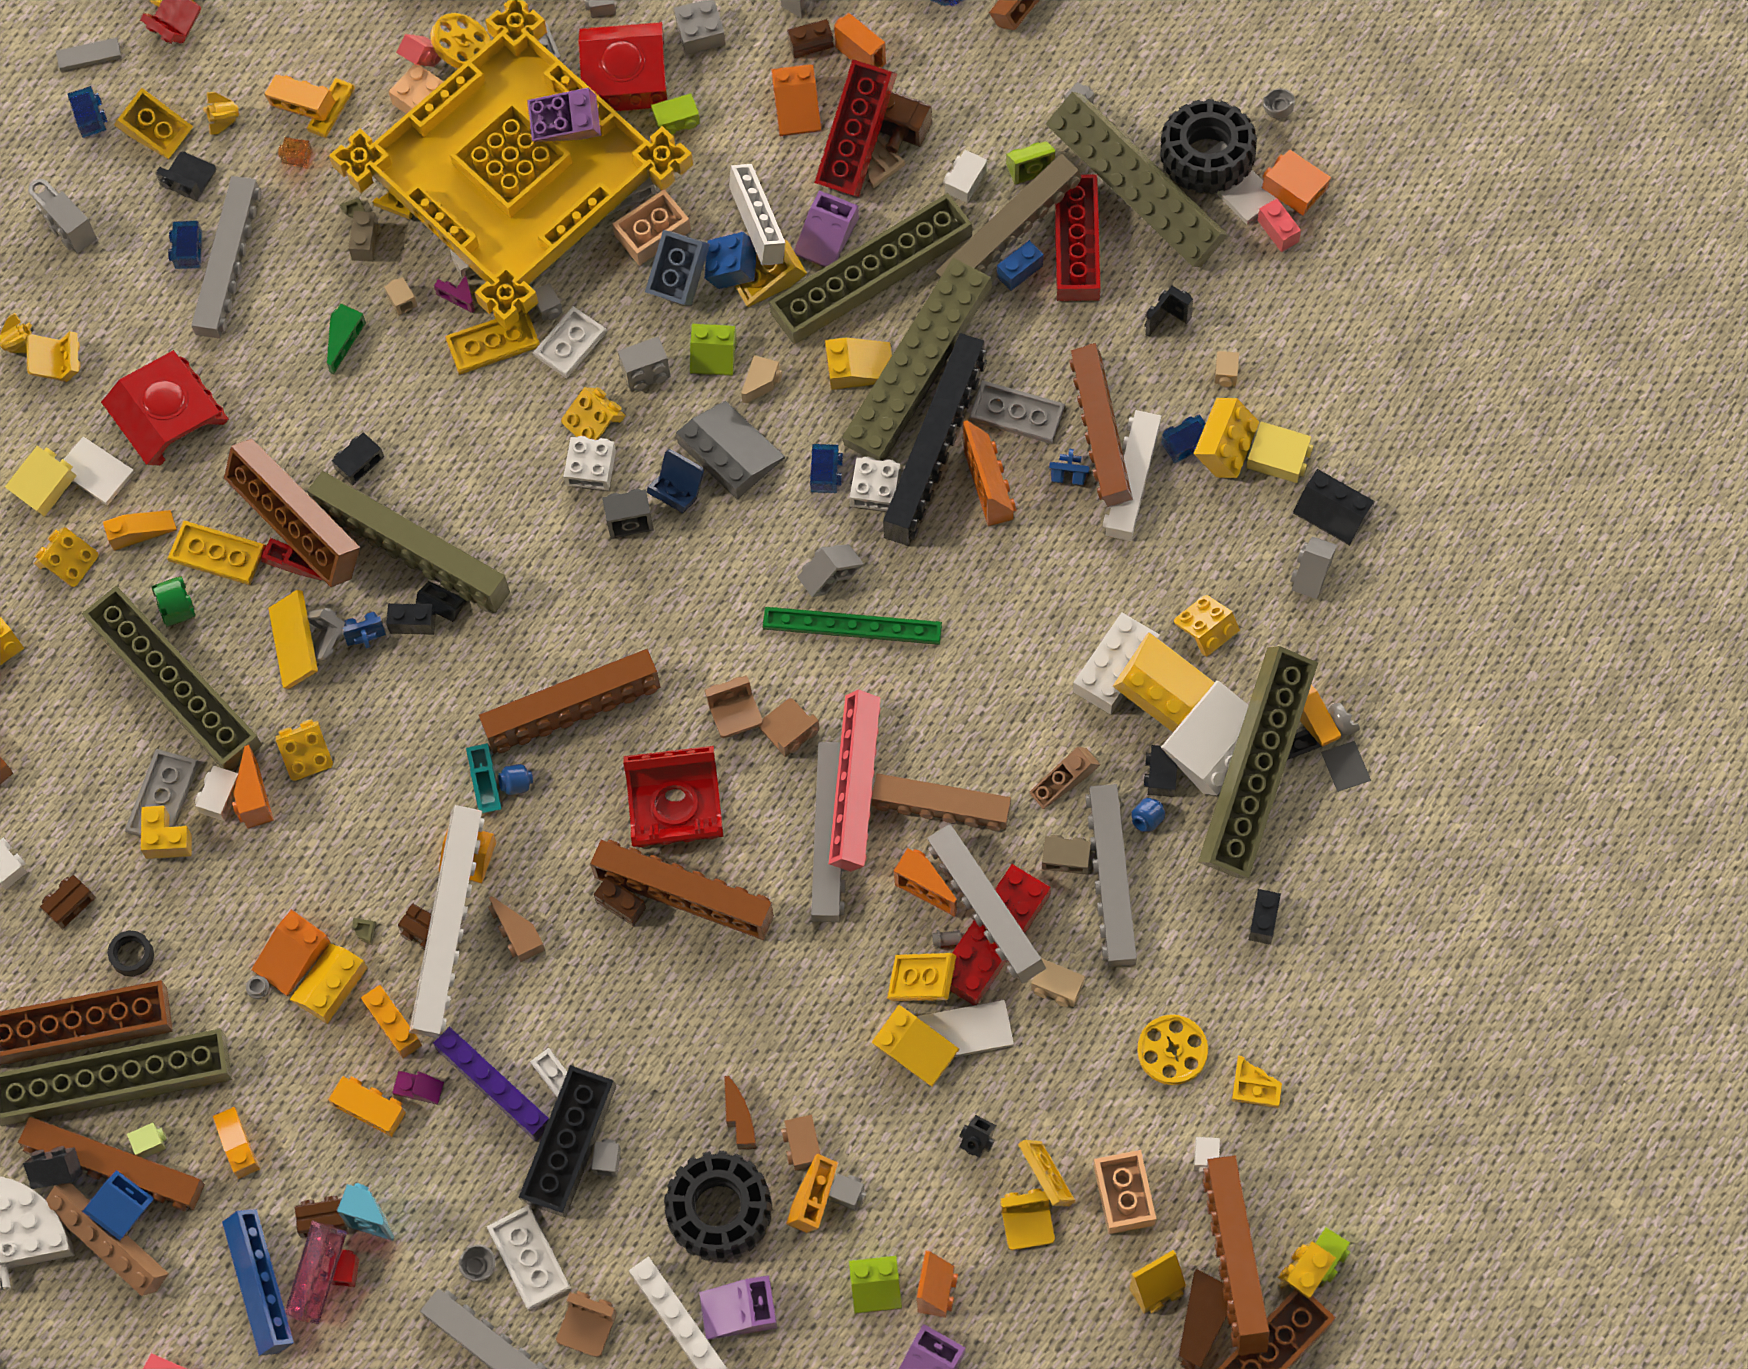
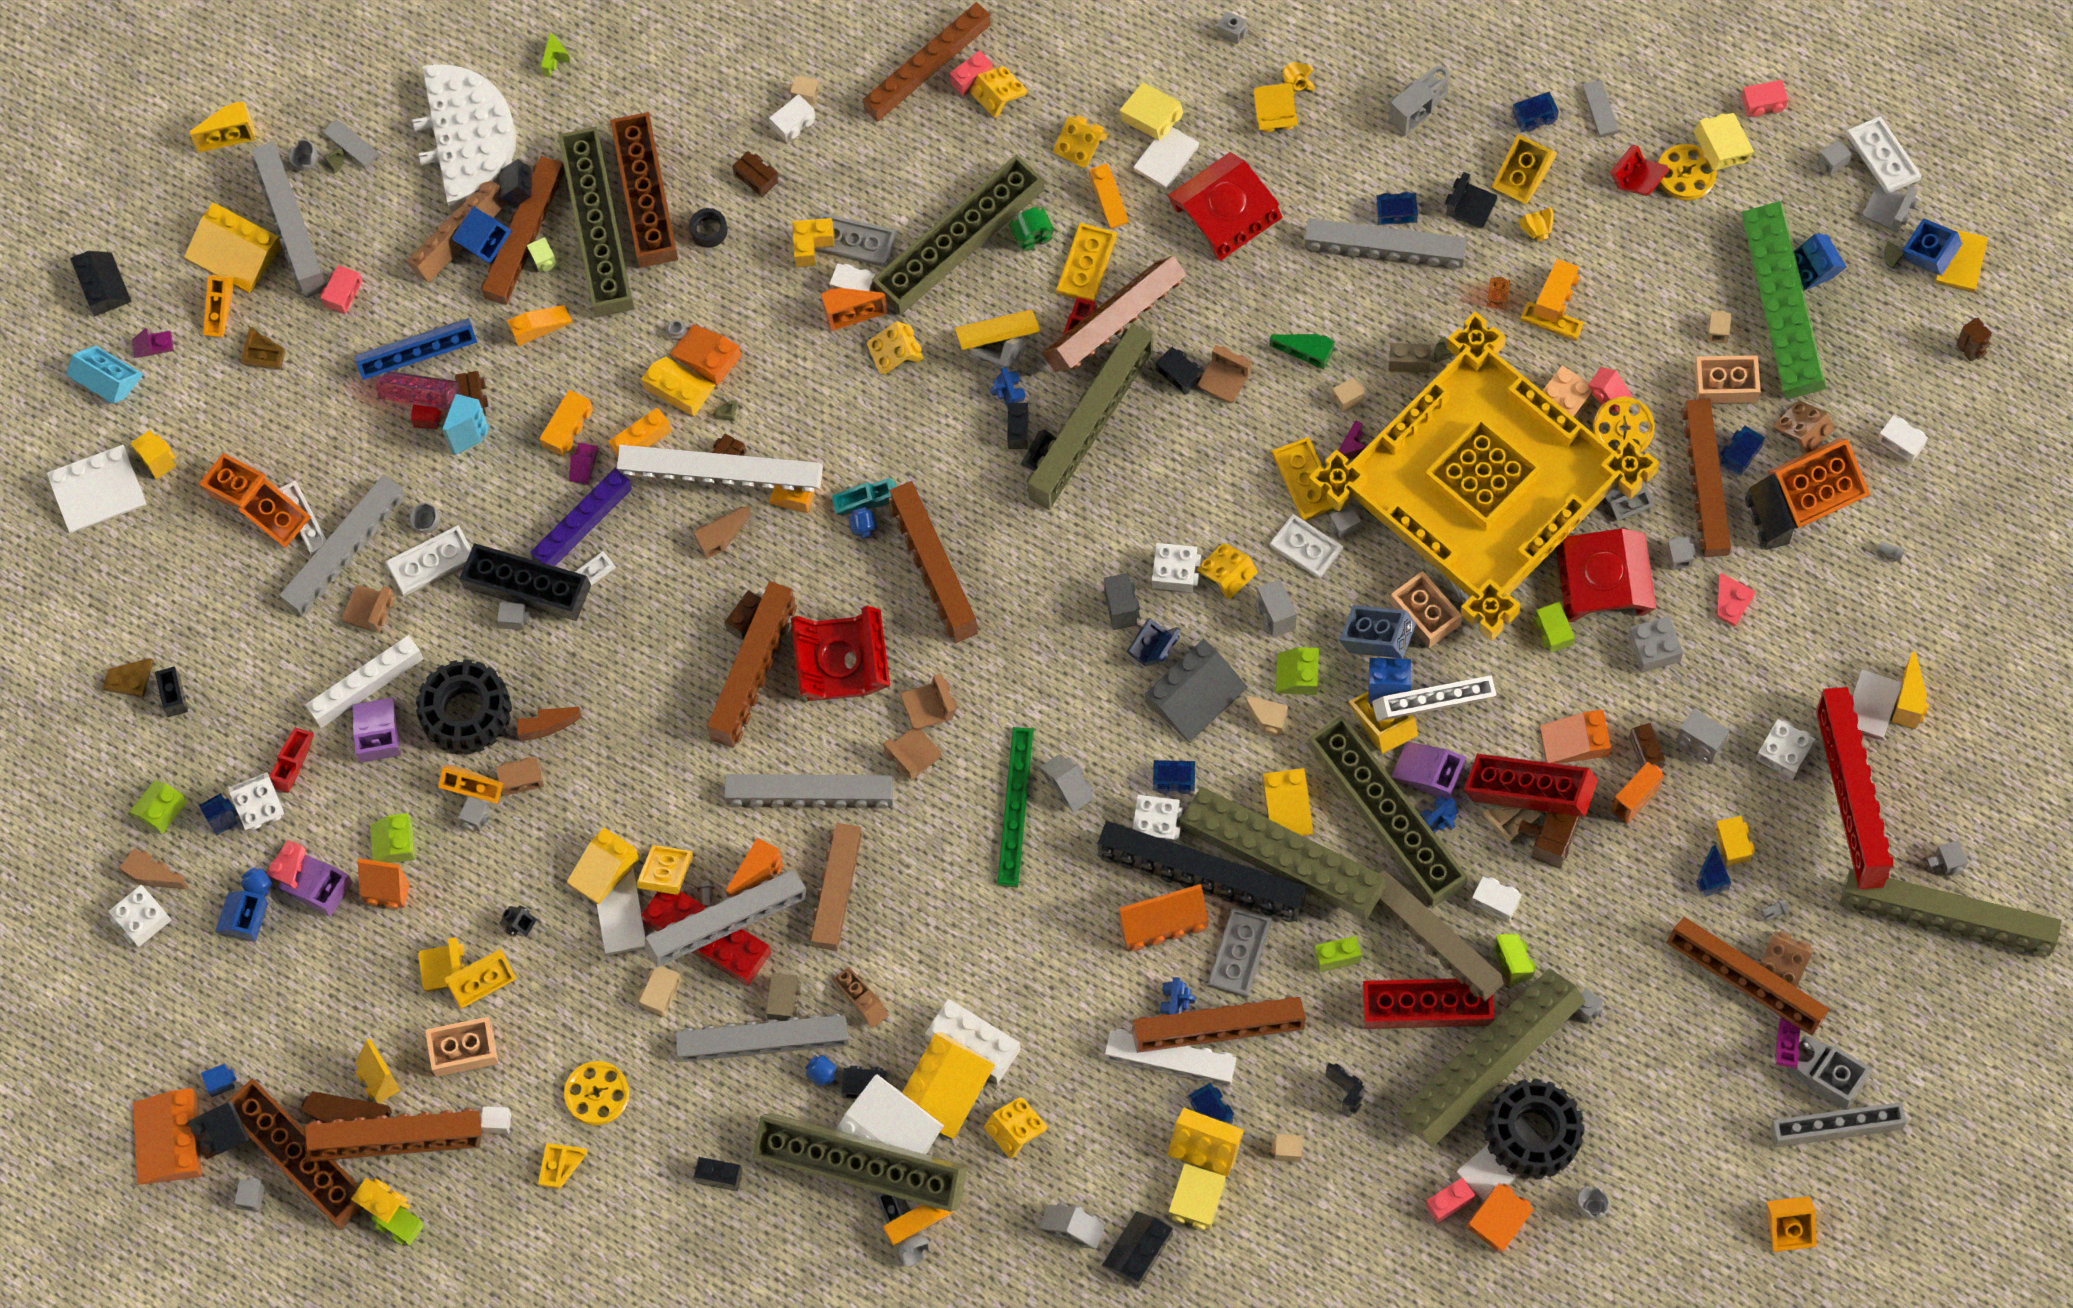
camera: 90 degrees right, 0 degrees up
medium lavender slope [527,88,601,142] -> none
coral brick [829,689,880,872] -> none
blue brick [997,240,1044,291] -> none
dark grey sticker [1321,741,1371,792] -> none
none -> medium nougat bracket [1198,345,1252,403]
none -> lime brick [1314,936,1362,972]
none -> blue hips [1420,796,1459,833]

